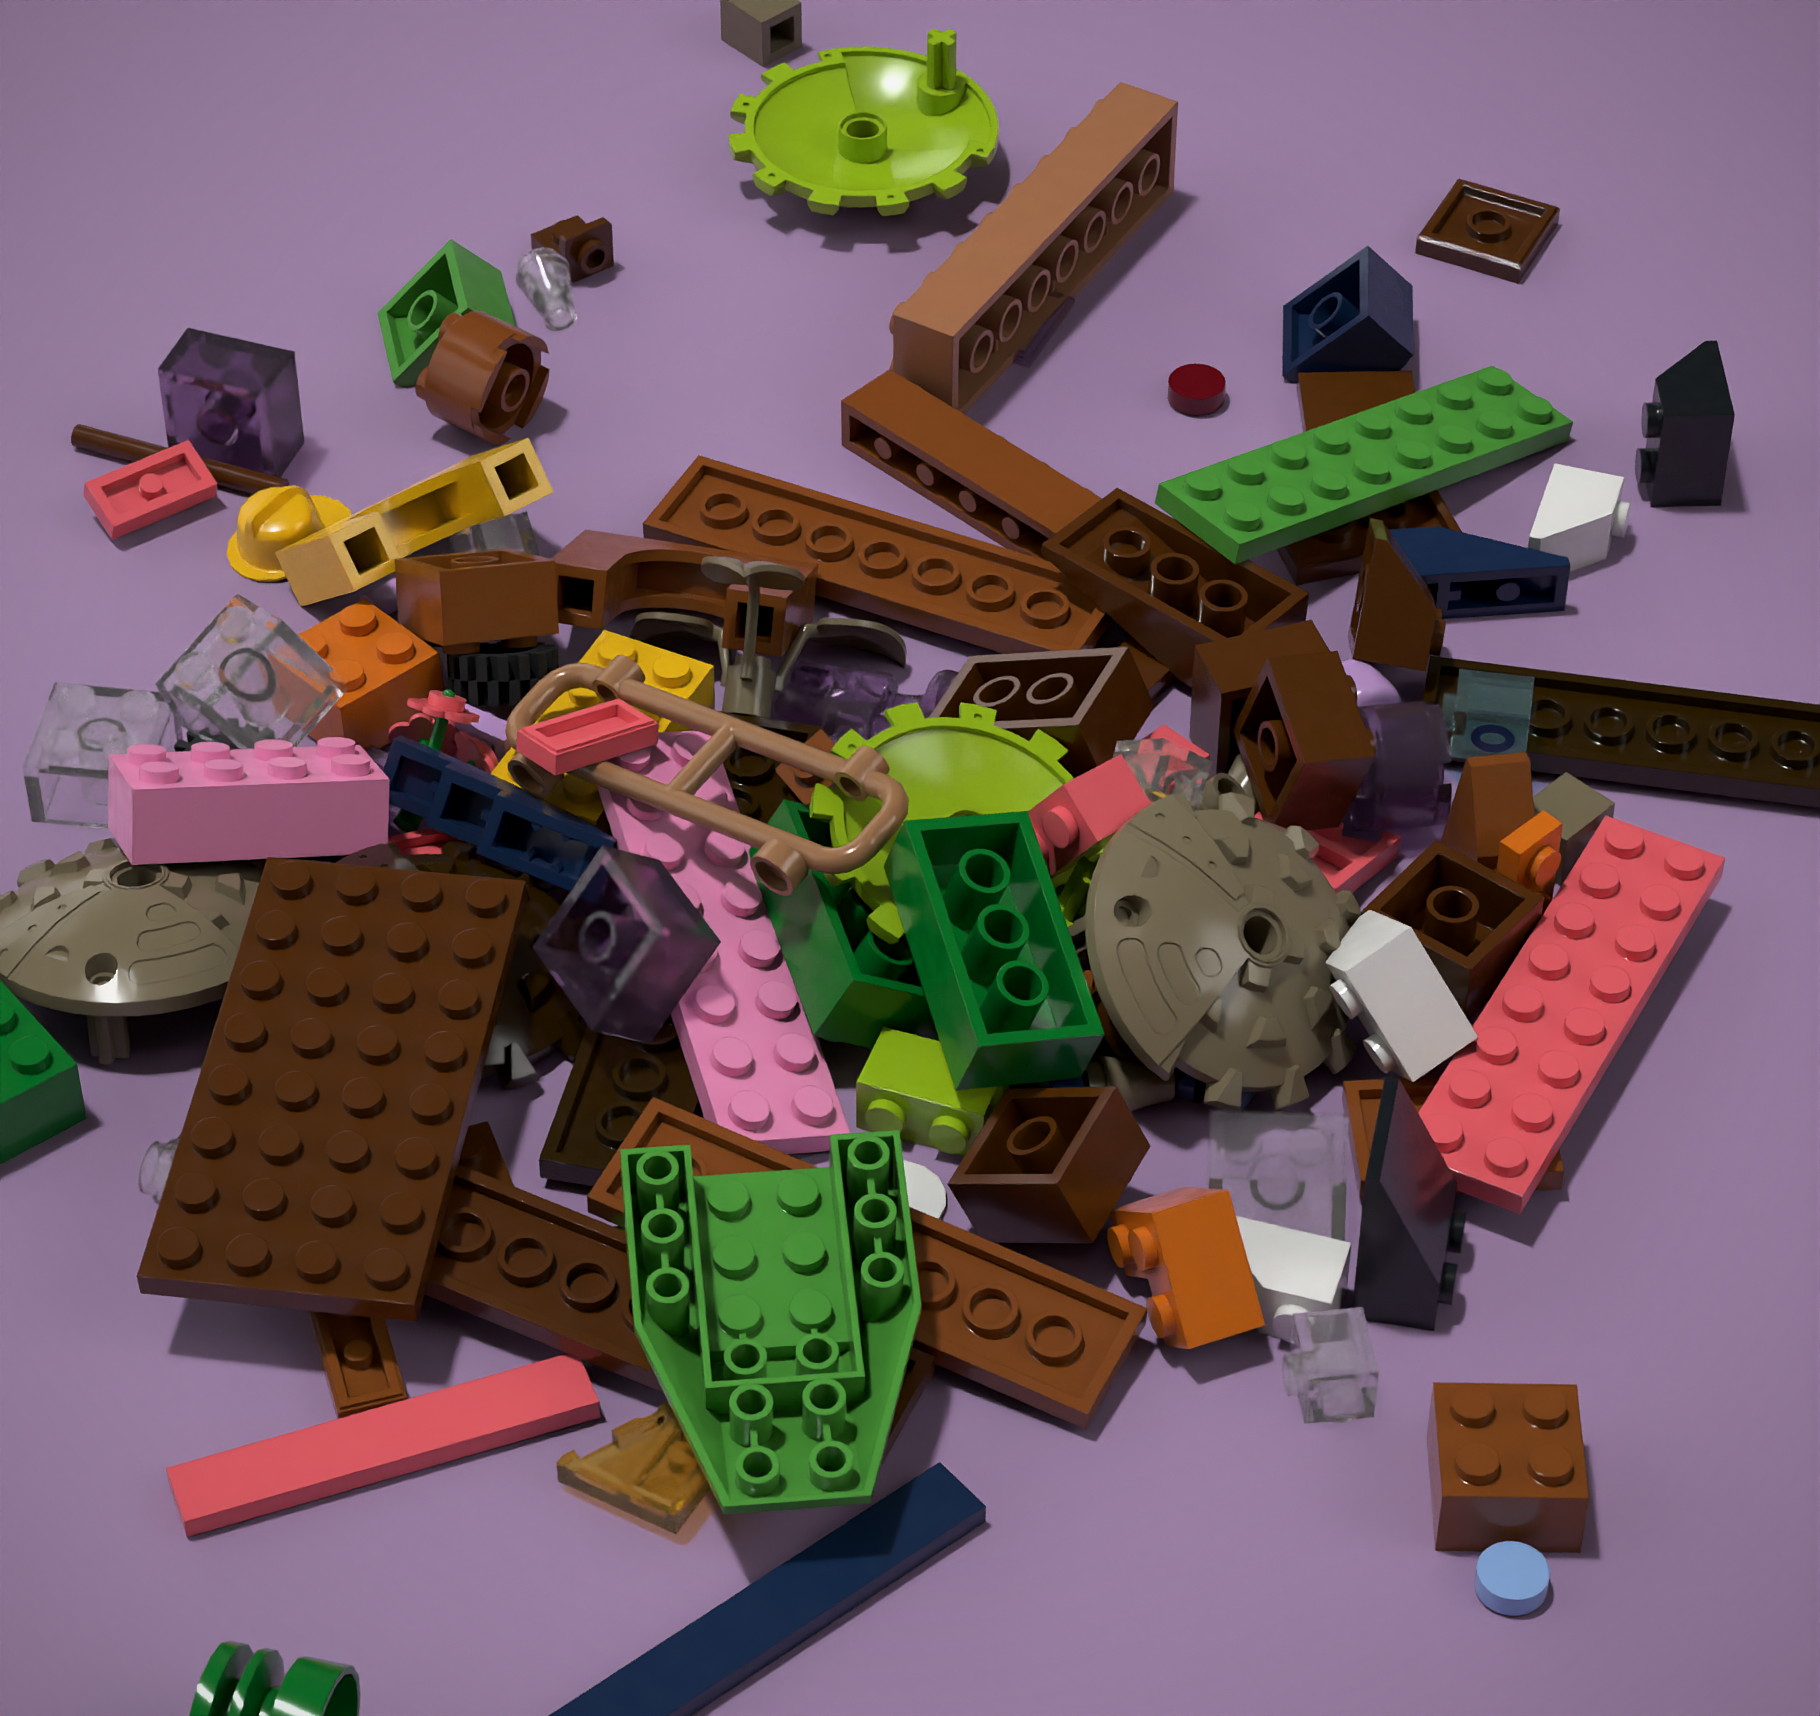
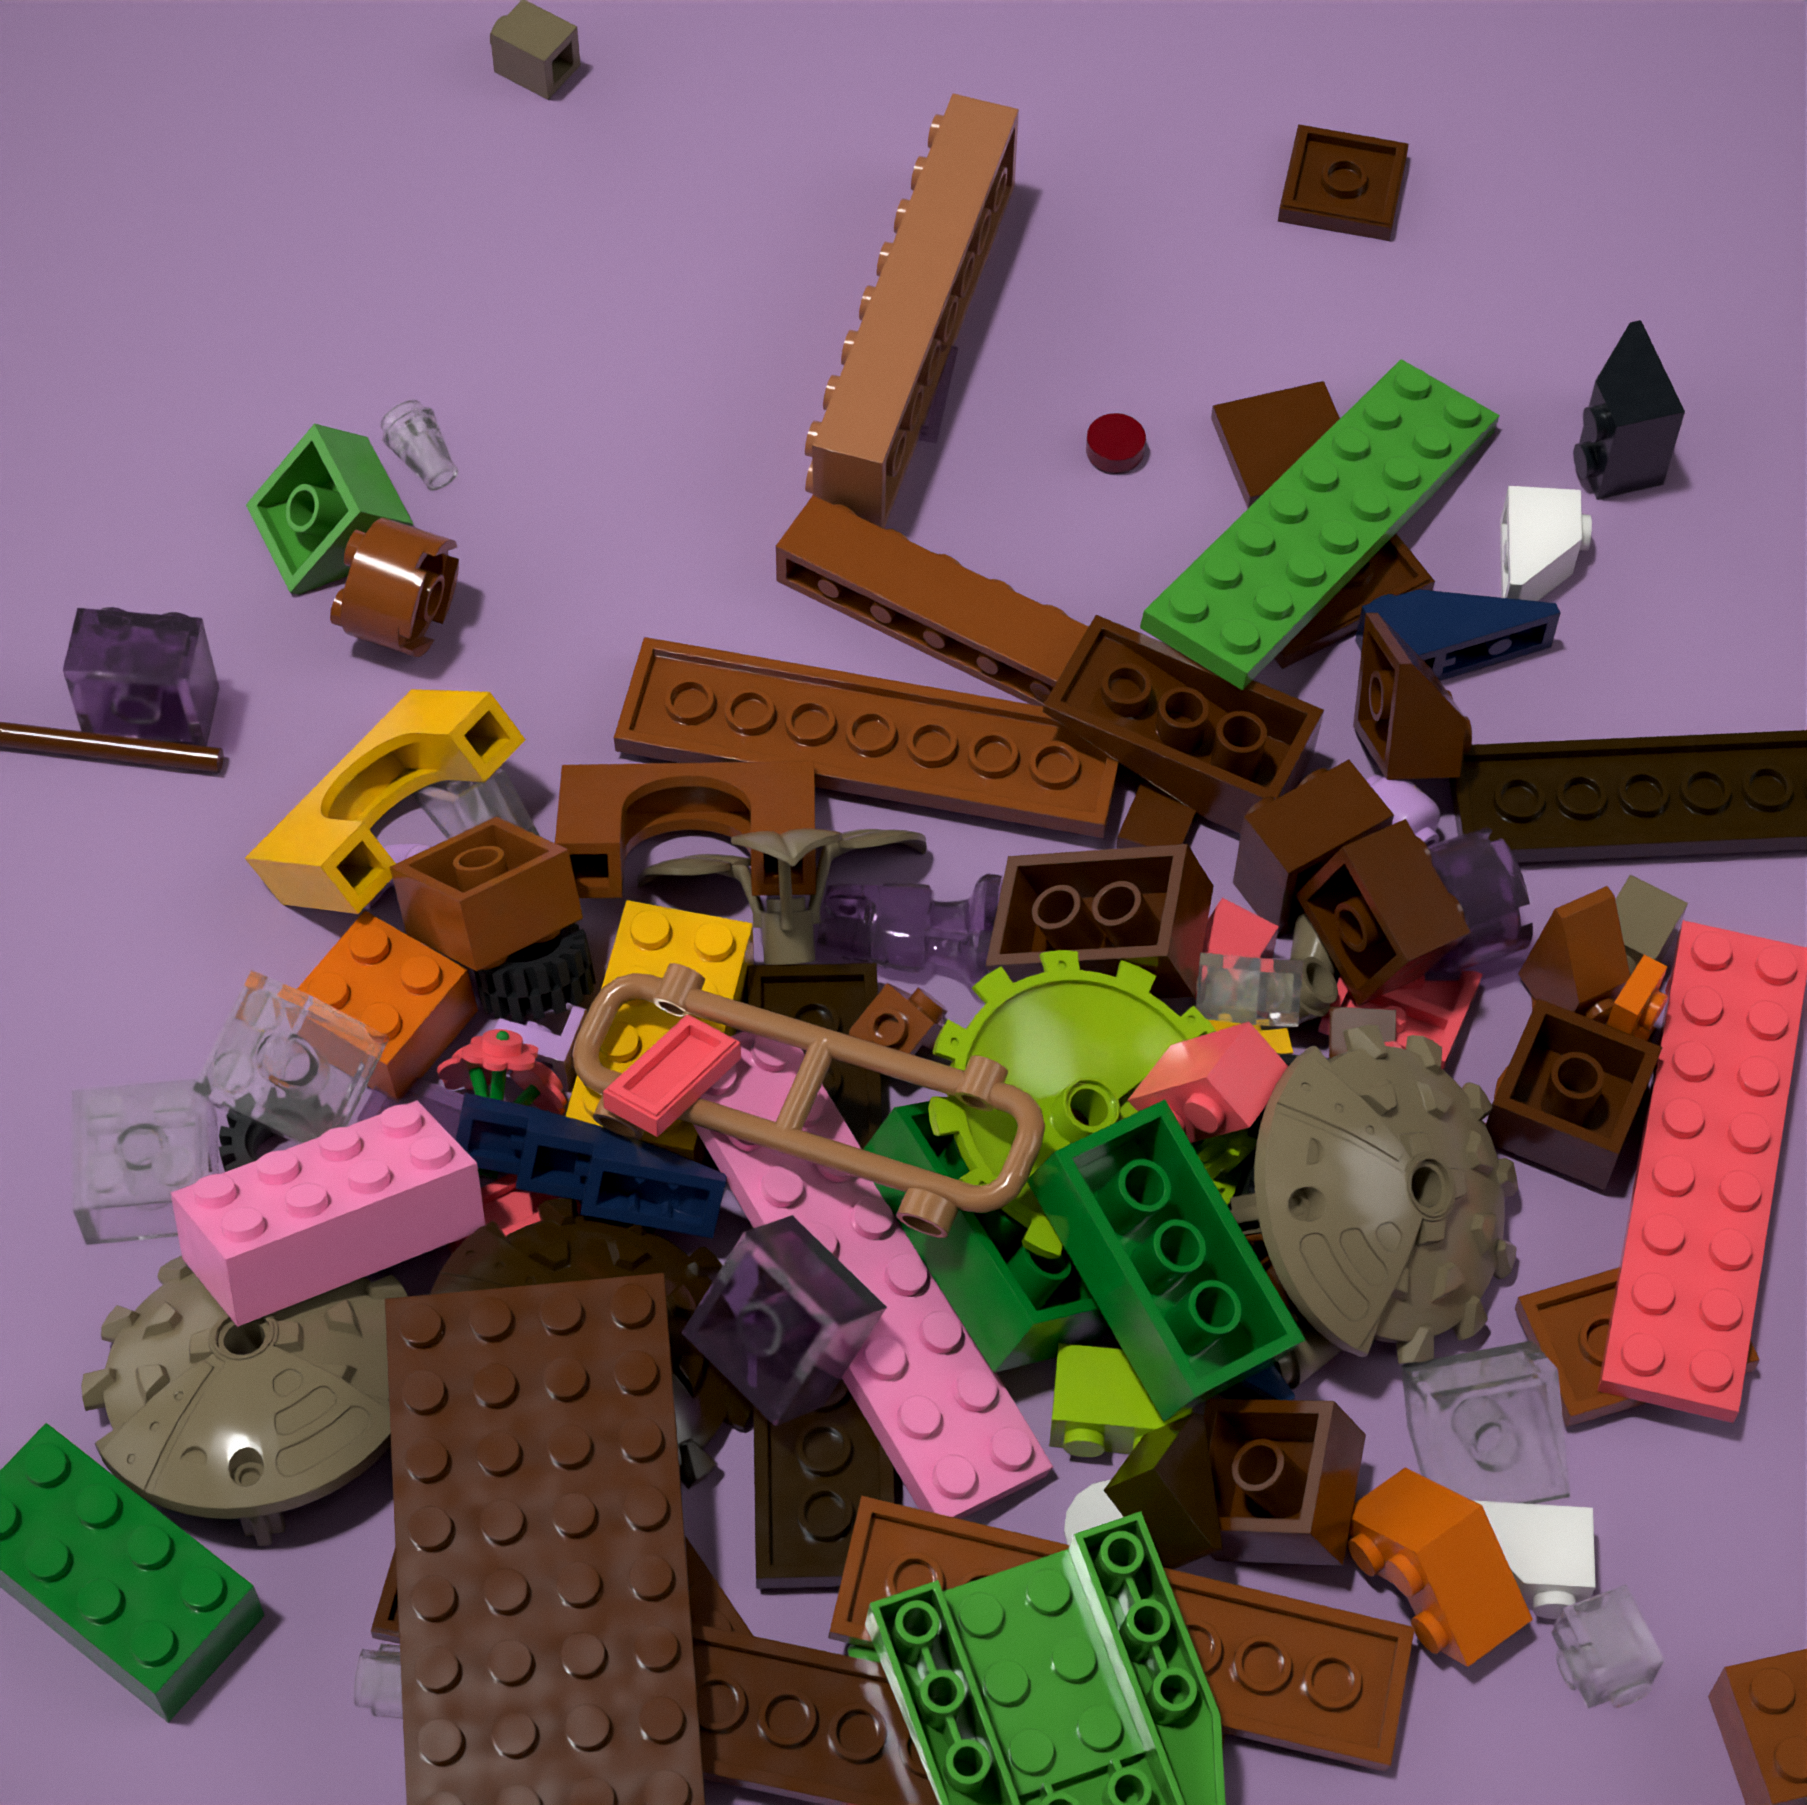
camera: 15 degrees left, 15 degrees up
coral plate [83,440,218,540] -> none
yellow piece [226,485,352,582] -> none
reddish brown bracket [531,215,614,285] -> none
lime piece [728,28,999,216] -> none
dark blue slope [1282,246,1414,383] -> none
white slope [1325,910,1478,1082] -> none
black slope [1351,1076,1467,1331] -> none
clear light blue brick [1440,669,1535,759] -> none
none -> dark brown slope [1104,1413,1223,1570]

